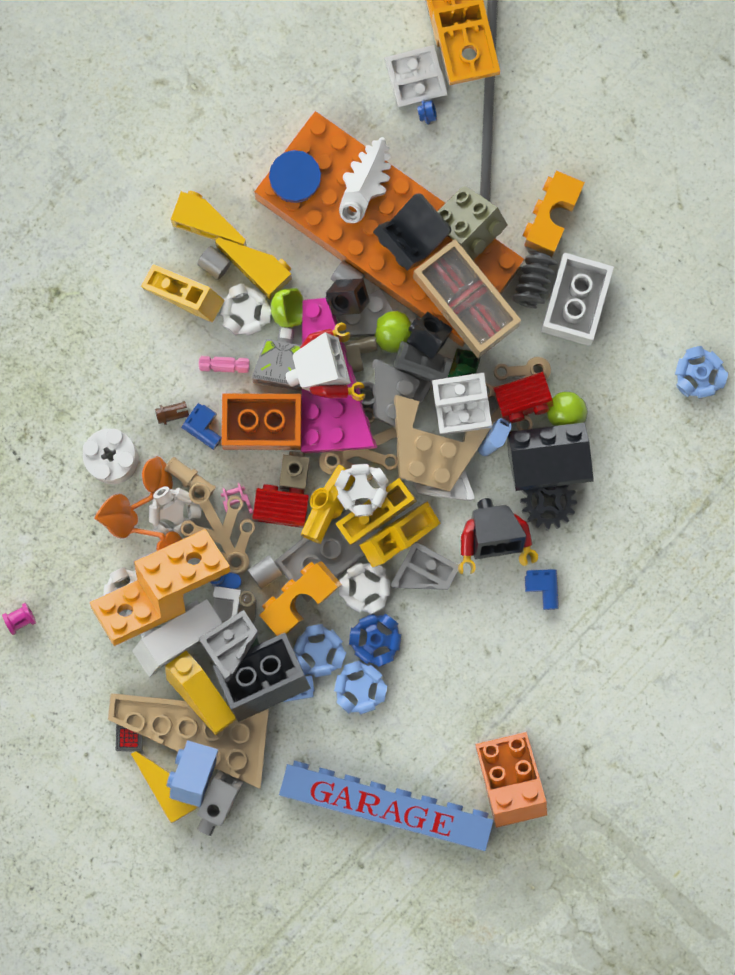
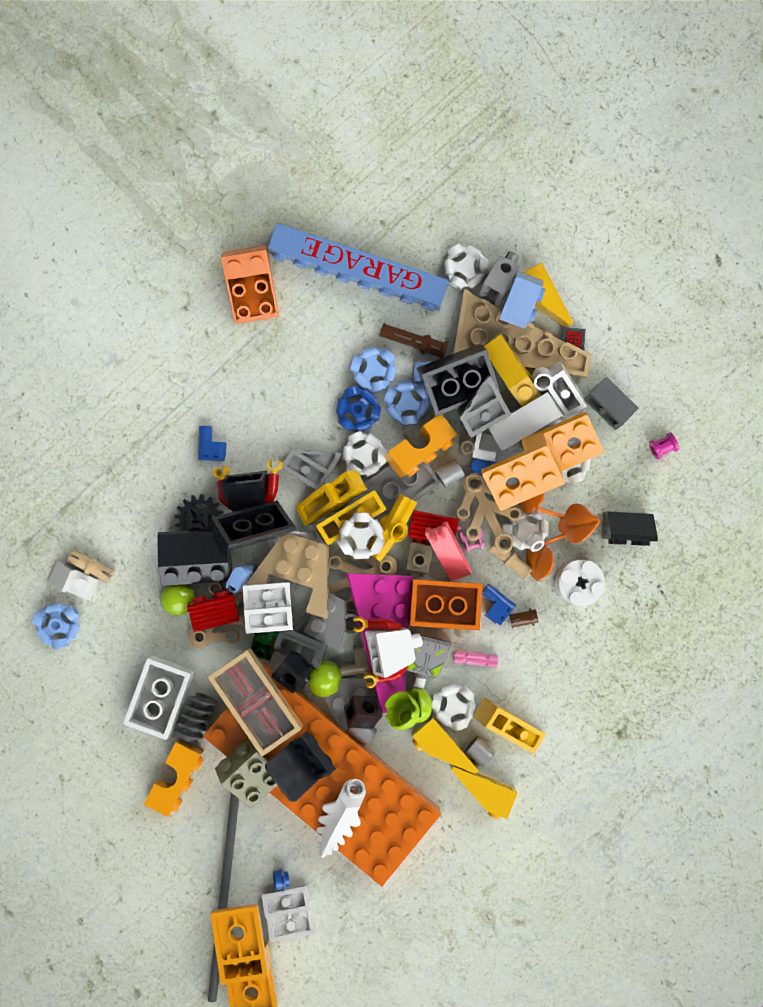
camera: 170 degrees left, 5 degrees up
blue tile [269,150,321,203] -> none
none -> white slope [48,561,99,600]
none -> tan pin [67,549,115,583]
none -> black slope [212,500,296,553]
none -> reddish brown pin [379,323,449,359]
none -> lime hair [385,691,420,730]
none -> coral hinge [425,522,472,581]
none -> white piece [444,244,489,291]
none -> white hinge [532,361,587,418]
none -> dark grey hinge [584,376,639,430]
none -> black slope [602,511,658,546]

